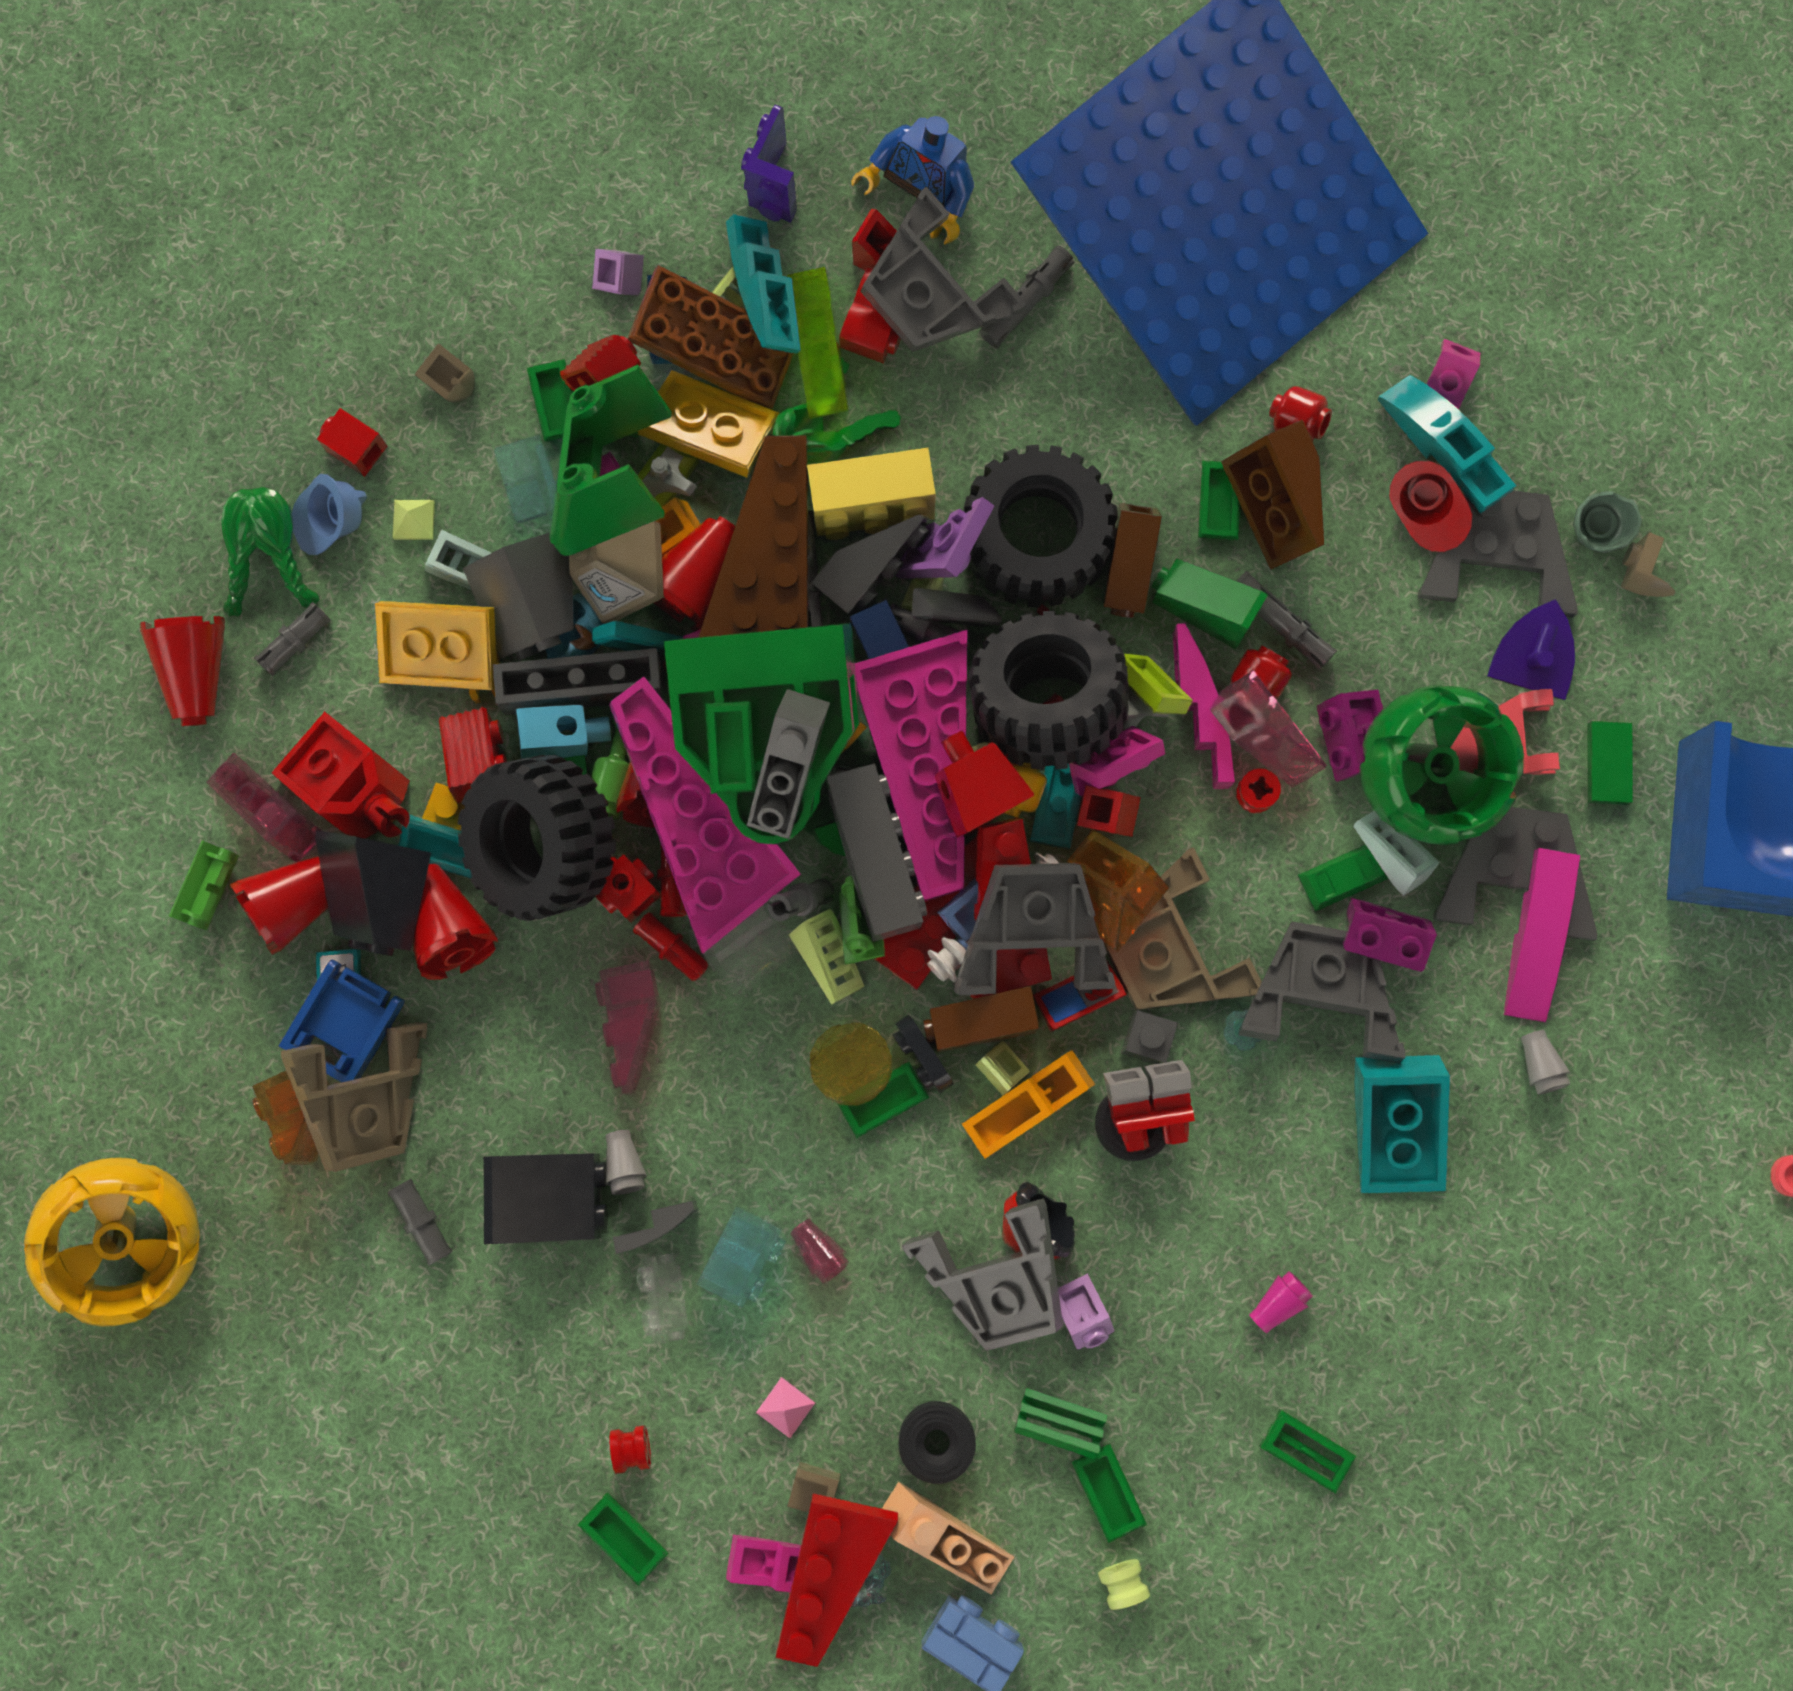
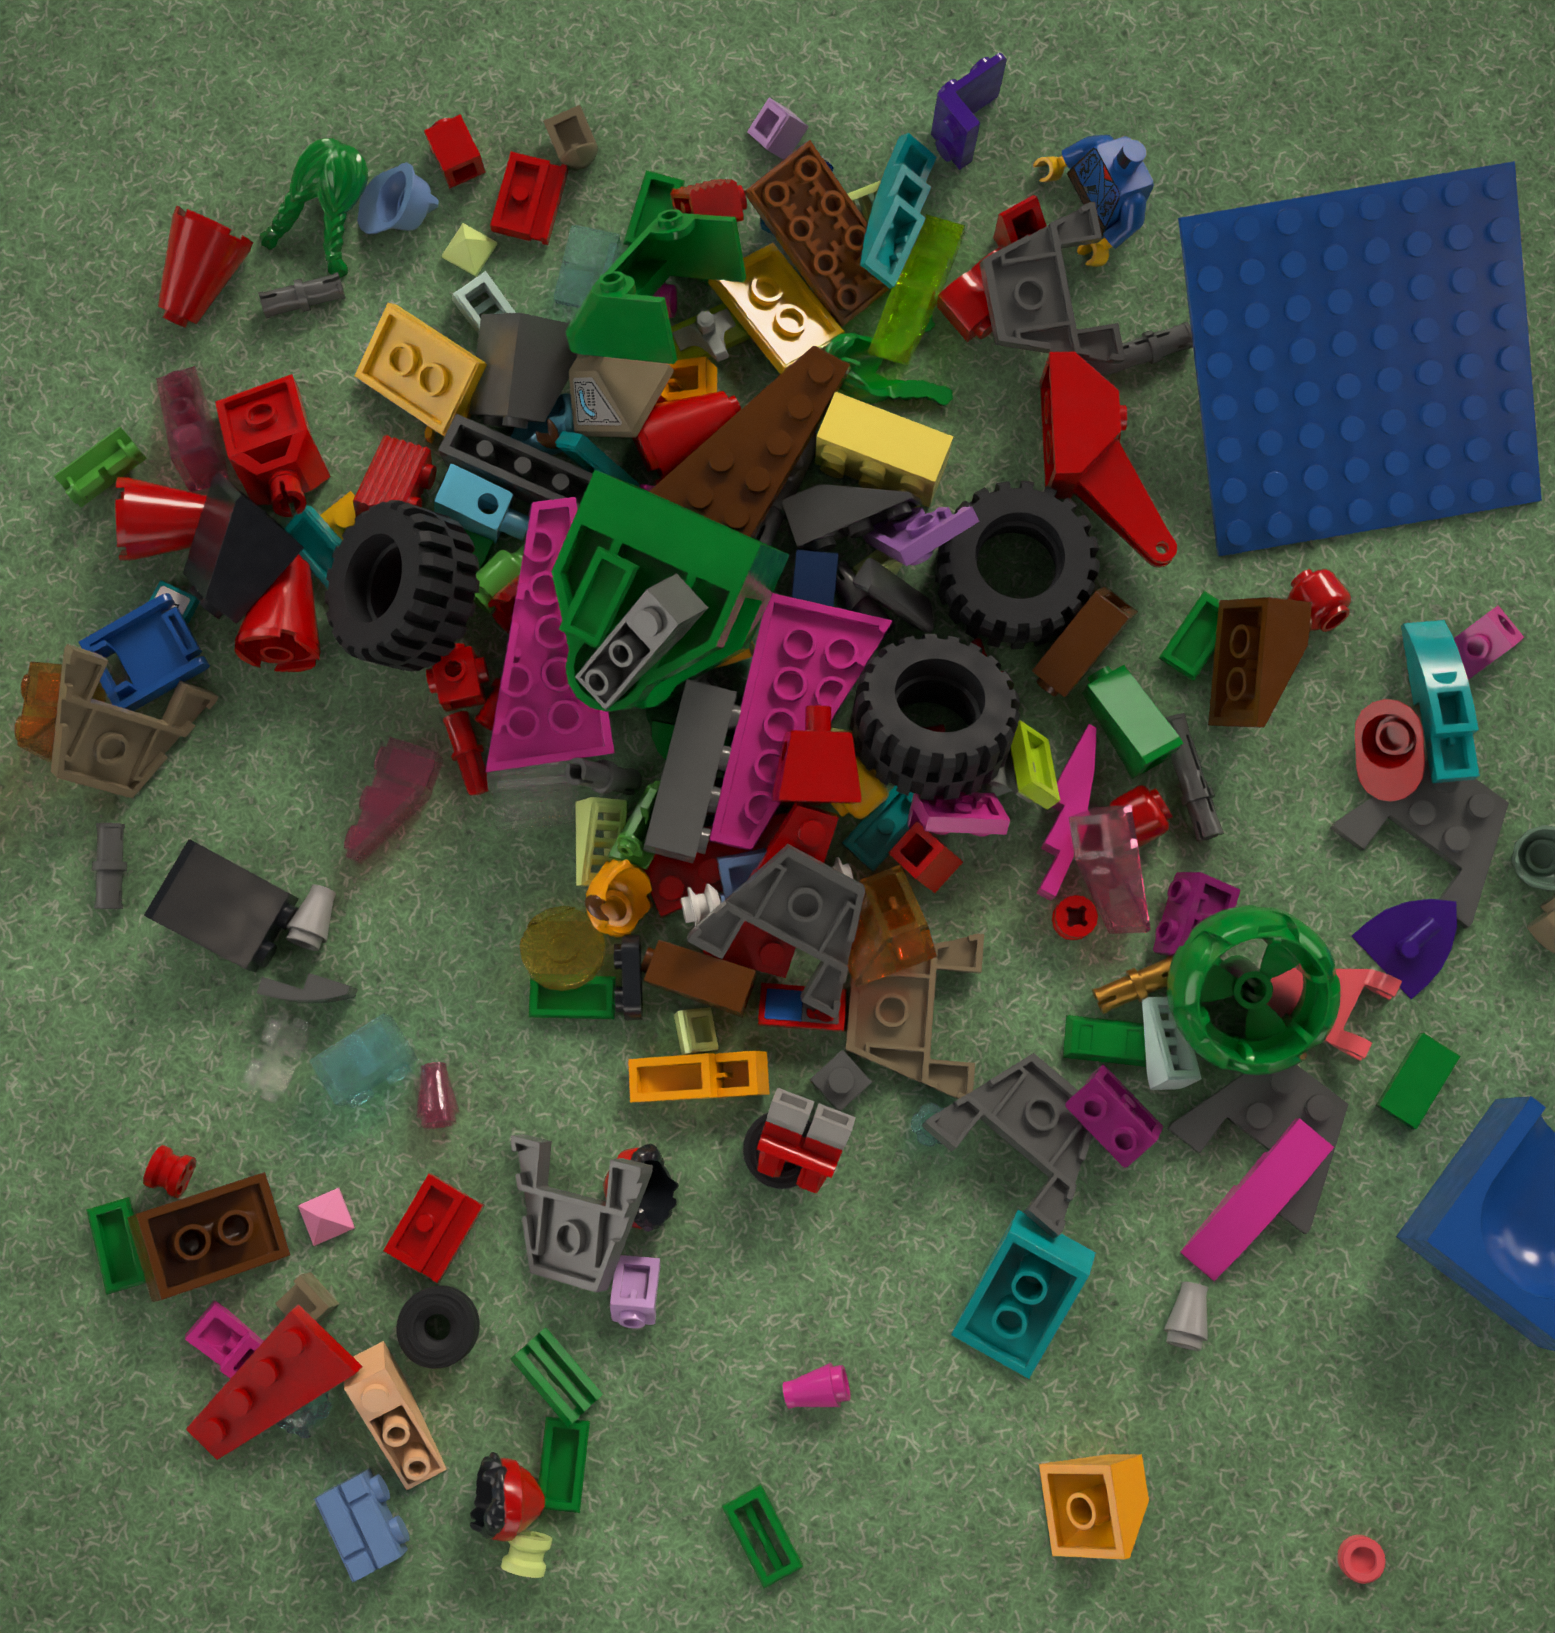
camera: 30 degrees right, 0 degrees up
none -> reddish brown slope [127,1172,290,1302]
none -> red plate [383,1173,485,1283]
none -> hair [470,1452,545,1542]
none -> red plate [490,151,568,245]
none -> light orange hair [584,859,653,938]
none -> light orange slope [1039,1454,1149,1560]
none -> red slope [1040,351,1177,568]
none -> pearl gold pin [1092,955,1173,1014]

